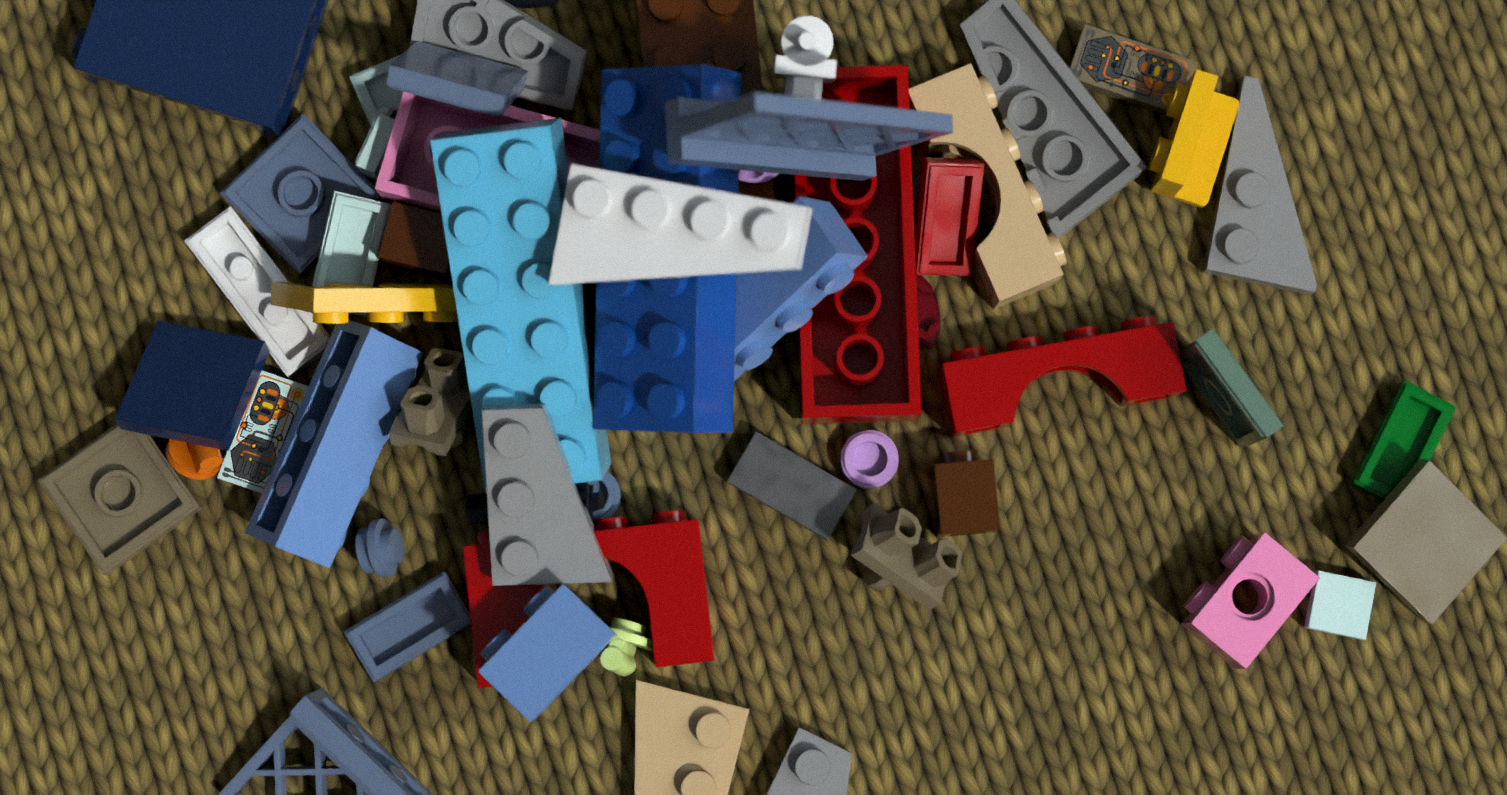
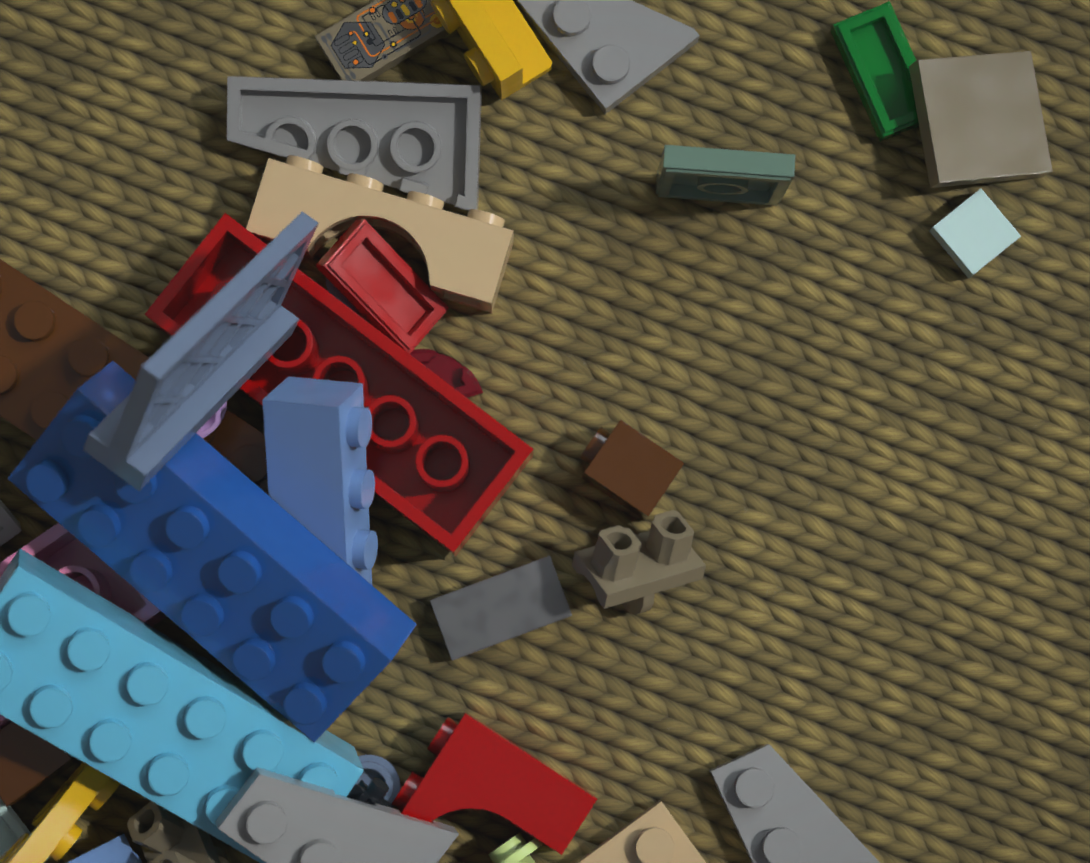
camera: 55 degrees left, 0 degrees up
white wing [548,164,813,286] -> none
white hips [774,16,837,100] -> none
lavender tile [840,430,899,489] -> none
red arch [938,315,1187,437] -> none
bright pink brick [1181,532,1320,669] -> none

